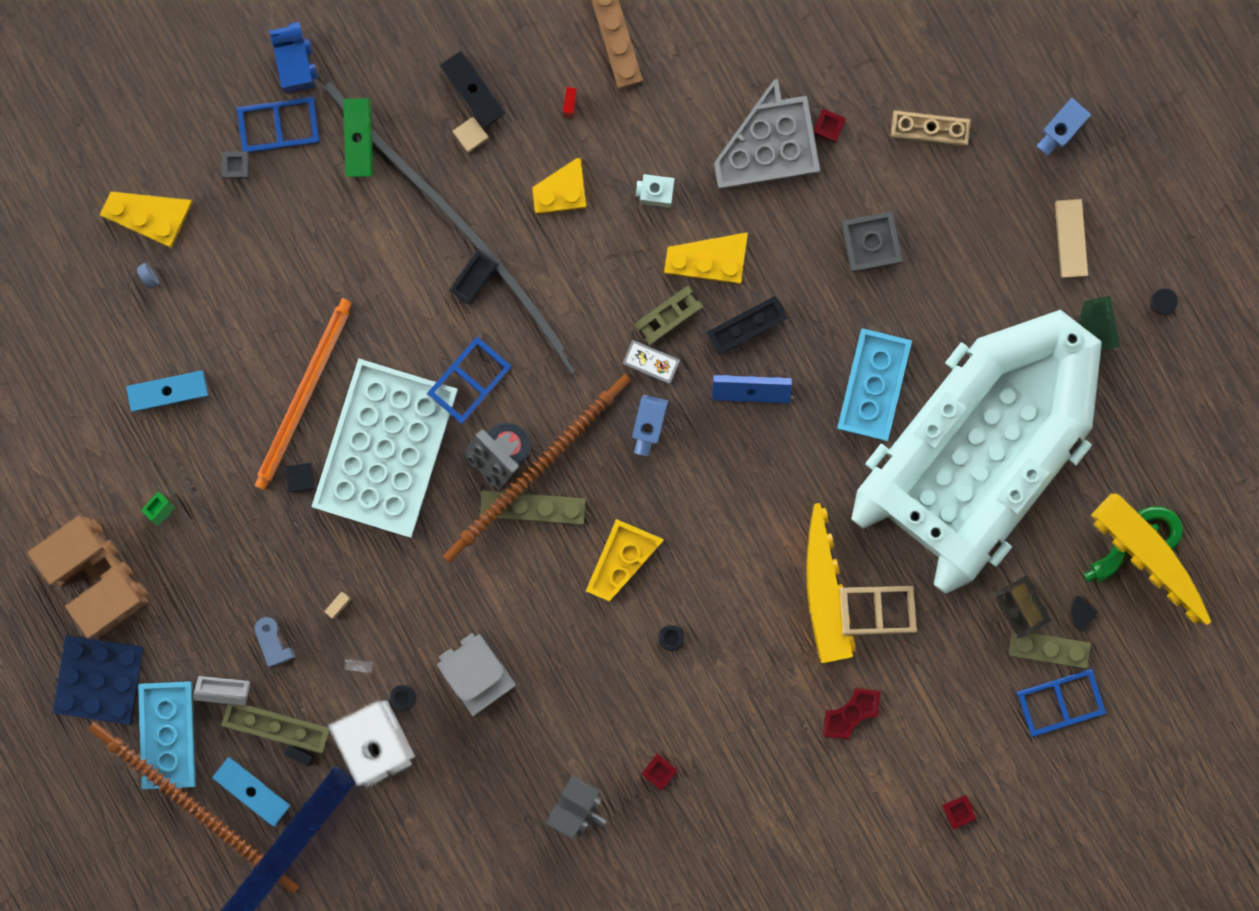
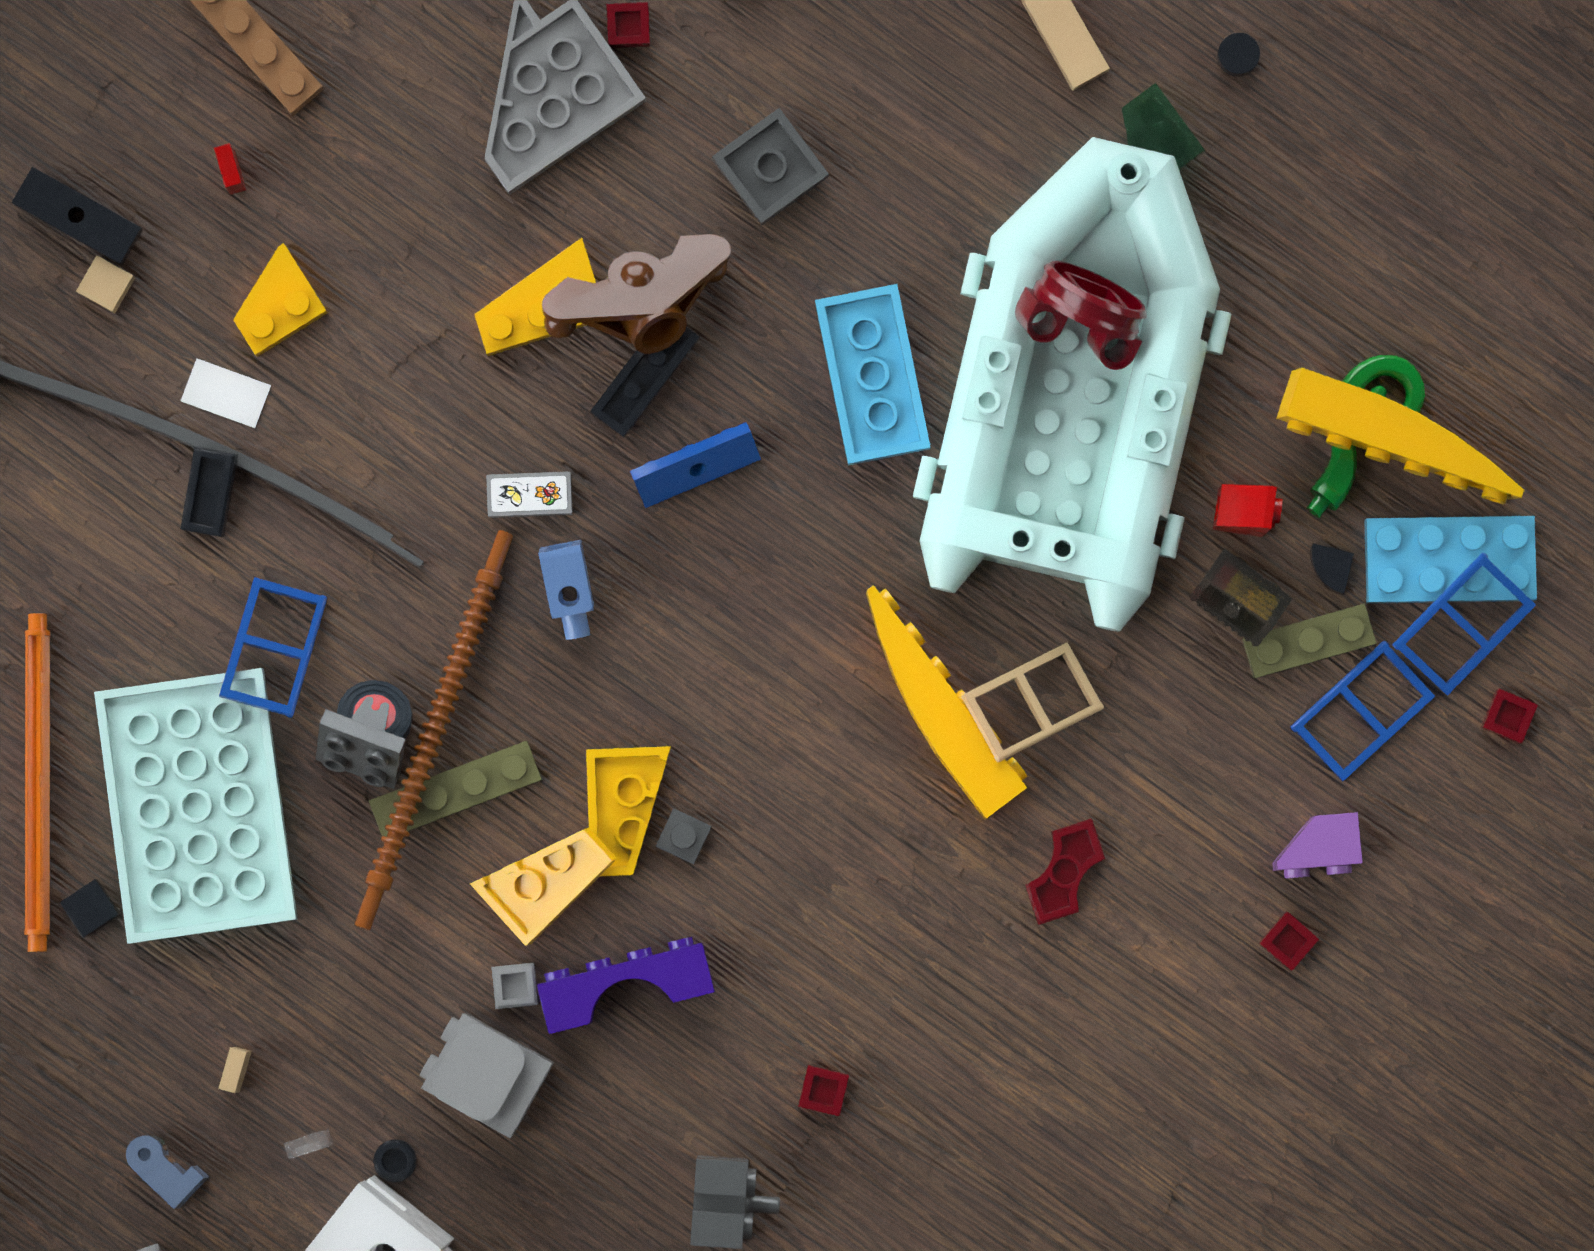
camera: 25 degrees left, 0 degrees up
olive plate [634,286,703,346] -> none
light aqua brick [636,174,674,208] -> none
black tile [658,625,684,651] -> none
none -> white sticker [181,359,271,428]
none -> yellow wing [470,828,617,946]
none -> light grey tile [492,963,539,1009]
none -> dark purple arch [537,937,715,1034]
none -> piece [542,234,731,354]
none -> dark grey plate [656,808,712,865]
none -> dark red piece [1015,261,1147,370]
none -> red slope [1212,484,1283,537]
none -> medium lavender slope [1272,812,1362,878]
none -> medium azure plate [1364,516,1537,603]
none -> blue window [1392,553,1536,696]
none -> dark red tile [1481,688,1538,744]

